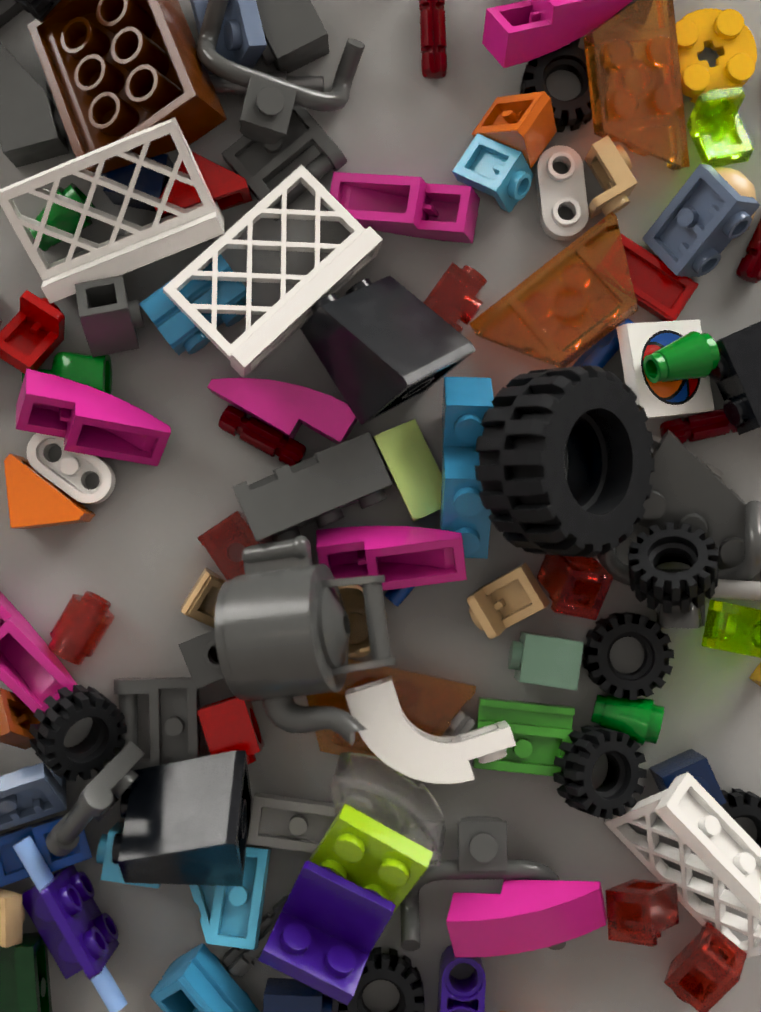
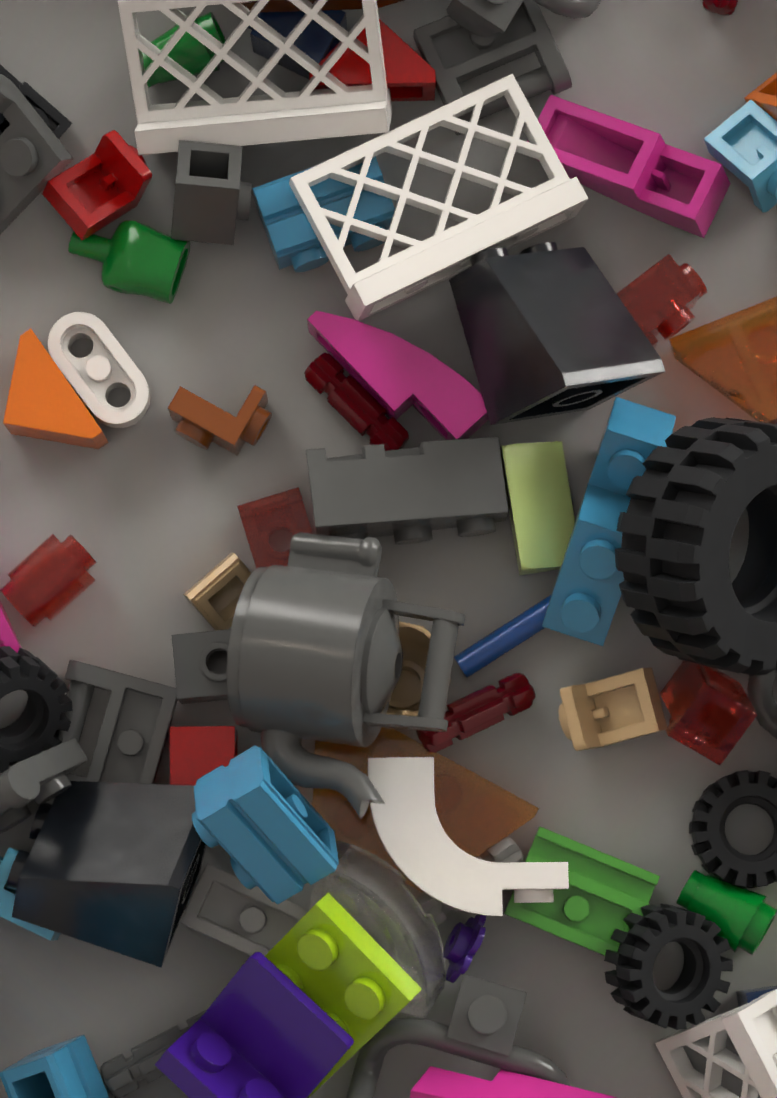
camera: 20 degrees right, 5 degrees down
dark pink slope [16,368,171,466] -> none
medium azure wing [189,846,271,950] -> none
dark pink slope [316,525,467,591] -> none
sand green brick [508,631,584,691] -> none
none -> dark orange bracket [168,385,272,456]
none -> dark azure brick [192,745,339,905]
none -> dark red axle [416,673,536,753]
none -> dark purple plant [443,914,486,983]

